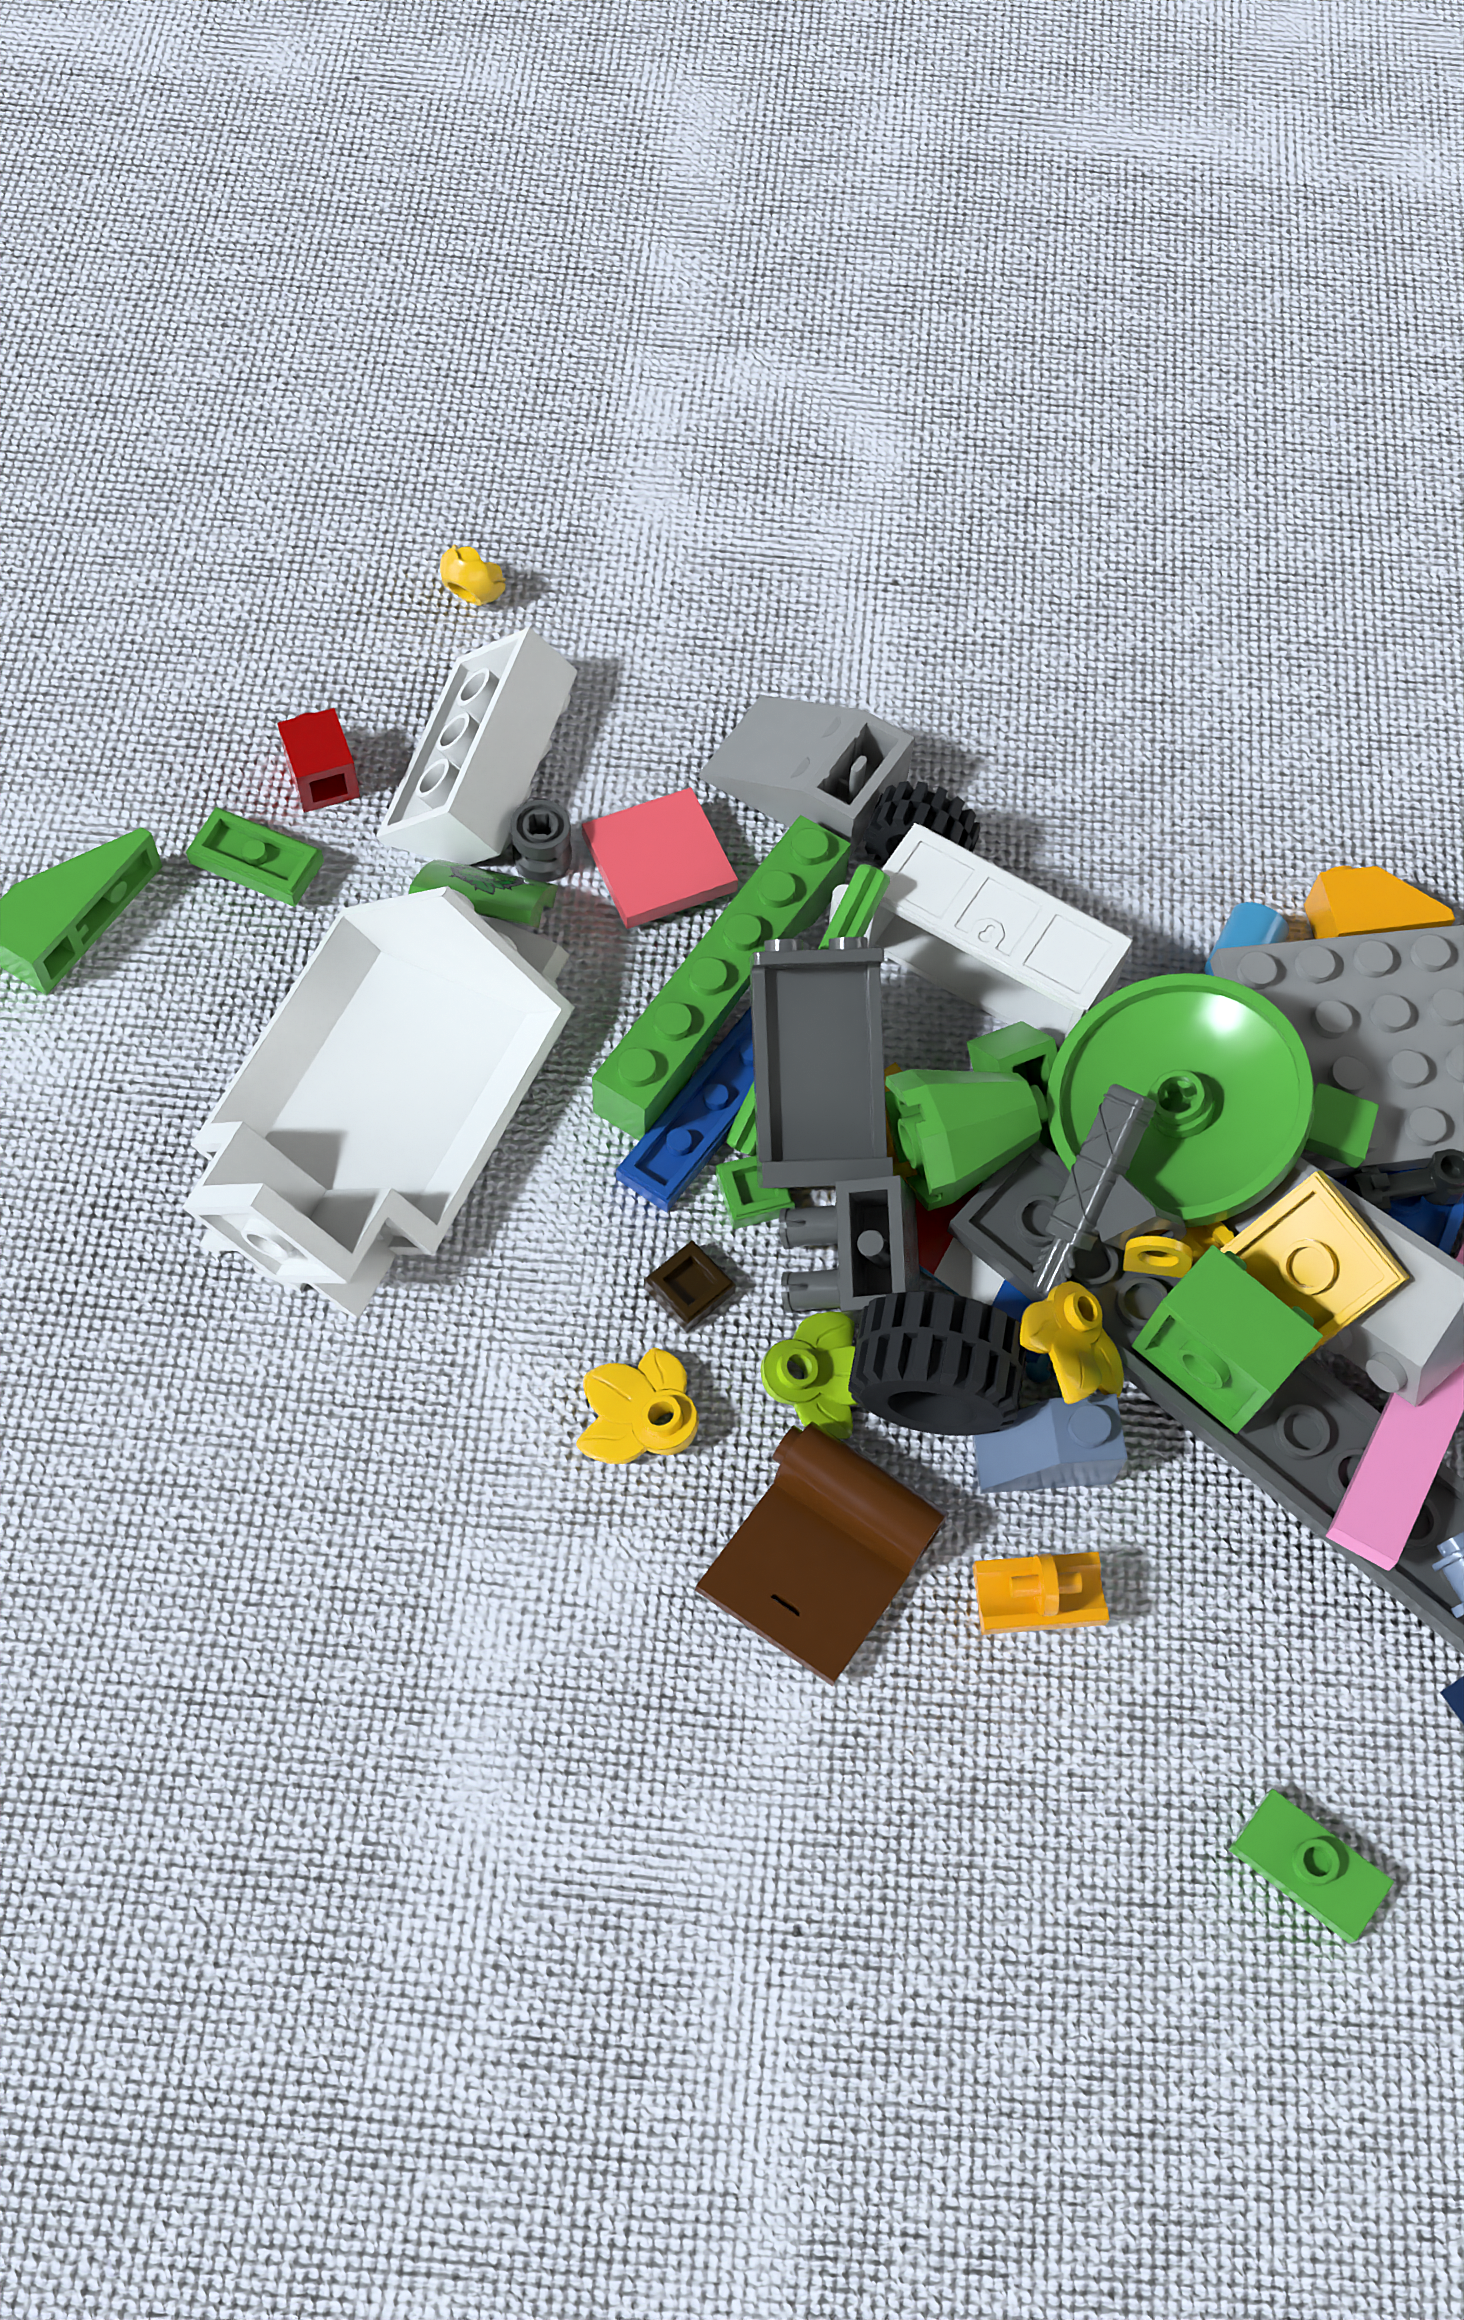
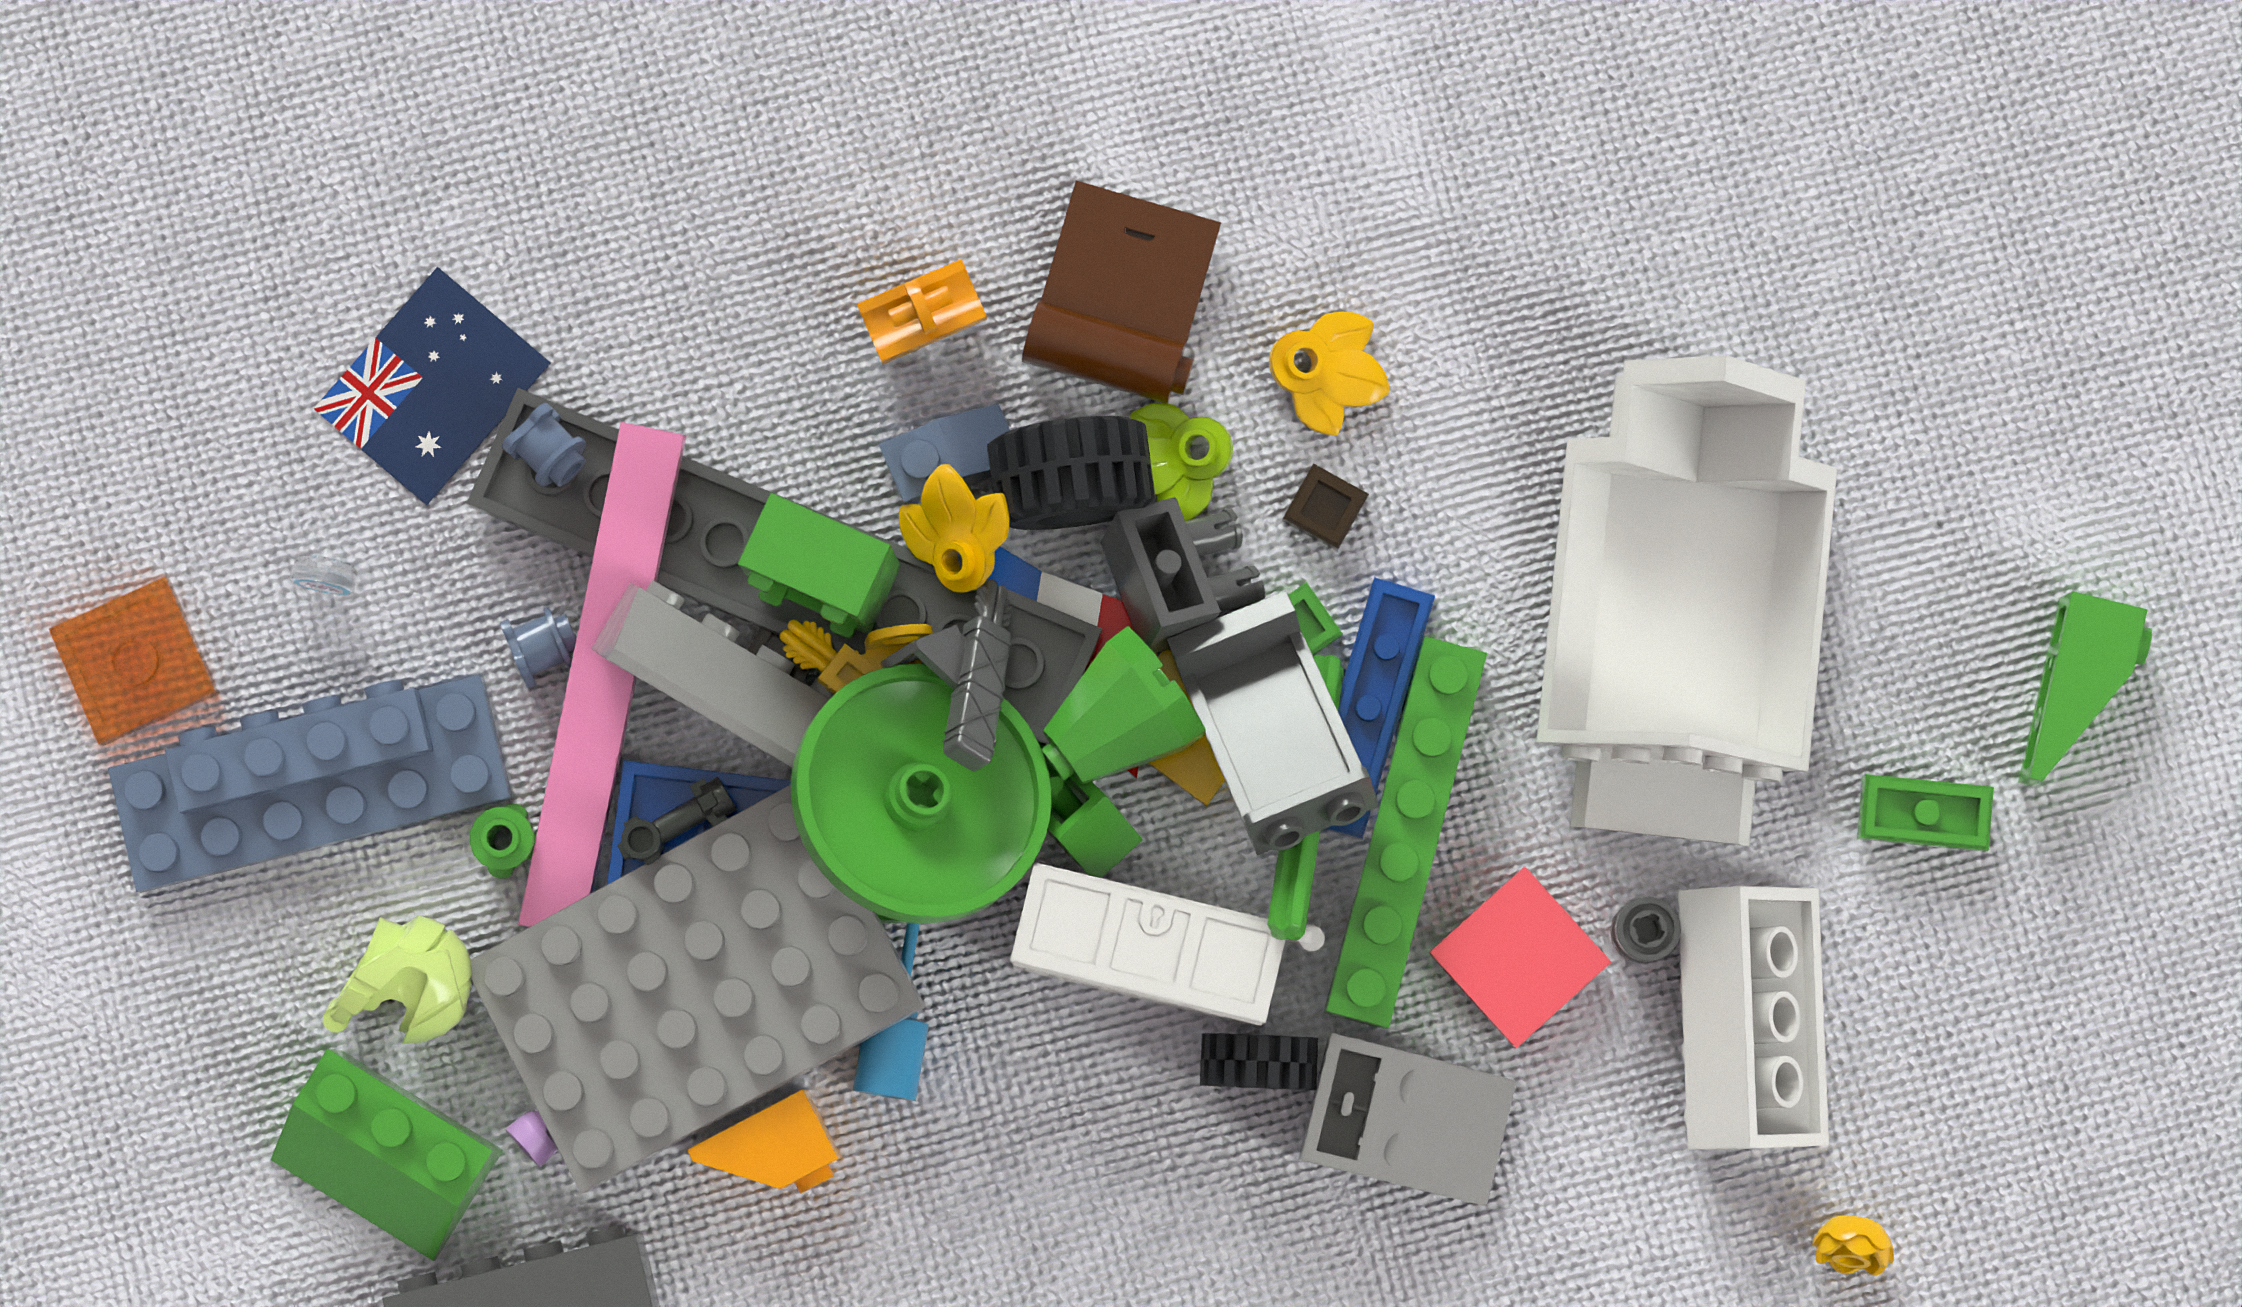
camera: 170 degrees right, 20 degrees up
red brick [277,708,360,813] -> none
bright green slope [408,859,558,928] -> none
yellow tile [1220,1170,1410,1361] -> none
bright green plate [1228,1788,1394,1944] -> none
bright green tile [1304,1082,1379,1168] -> none

